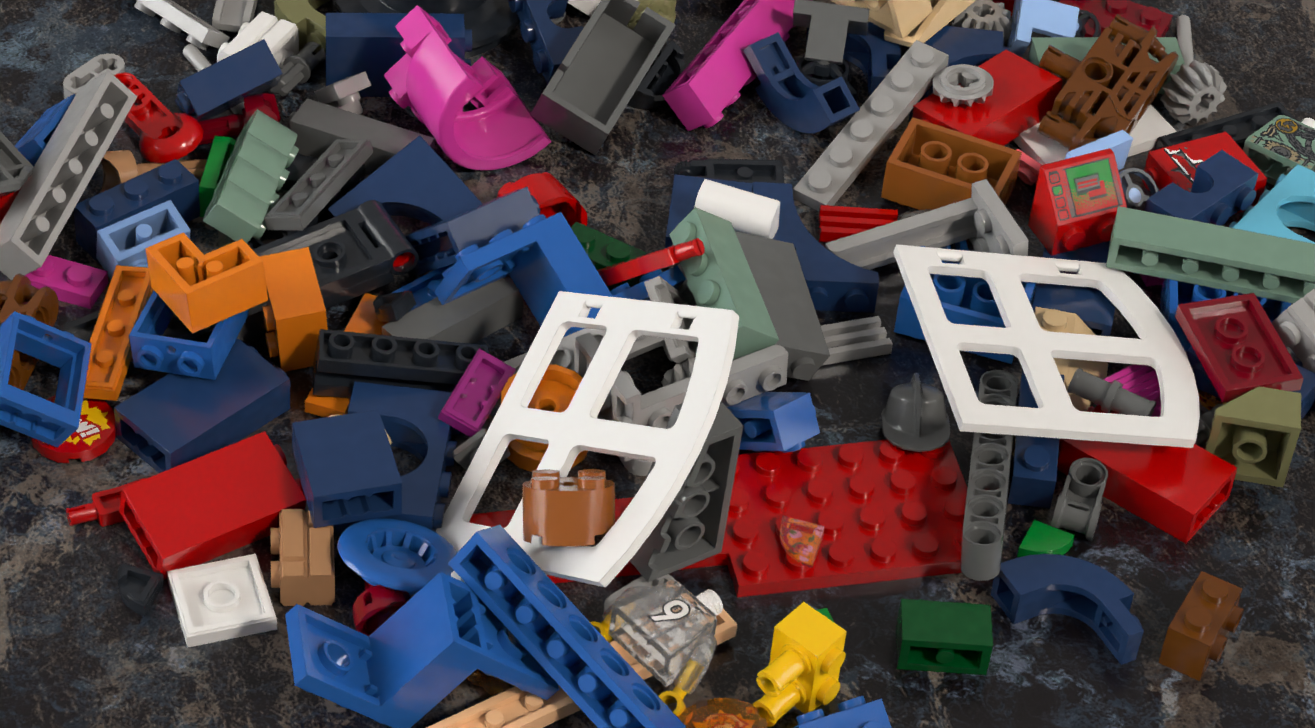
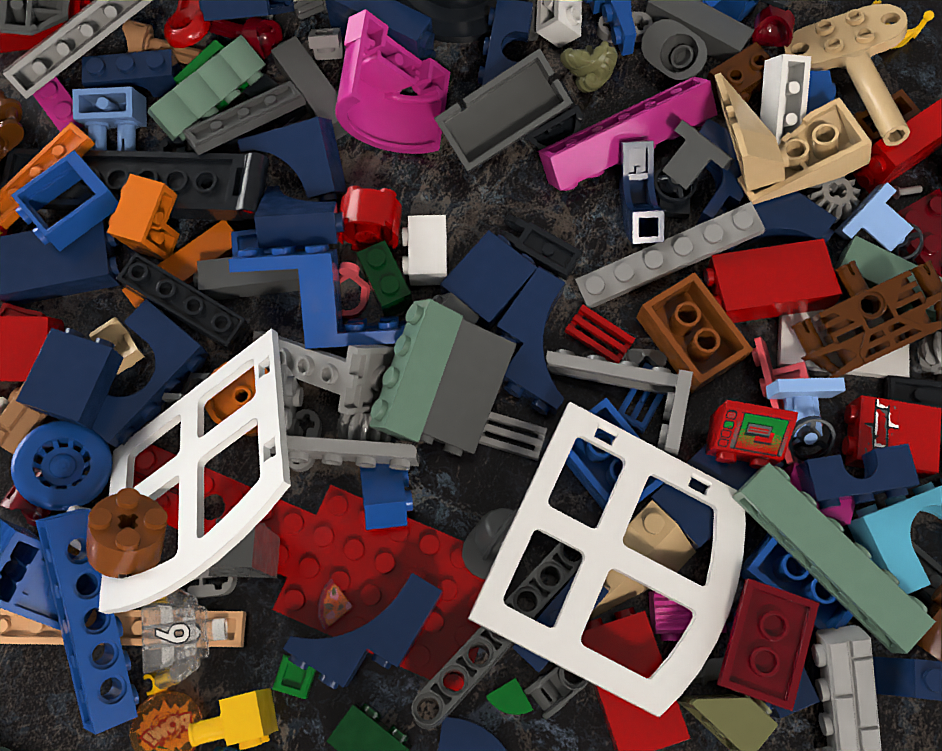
camera: 40 degrees right, 30 degrees up
orange brick [145,232,268,333] -> none
black tile [373,291,417,322] -> none
magenta plate [438,349,516,437] -> none
red piece [597,238,705,286] -> none
white brick [694,179,780,239] -> none
light grey gear [933,64,994,107] -> none
dark grey pin [1068,368,1156,416] -> none
none -> dark blue arch [283,573,443,689]
none -> white brick [402,215,447,286]

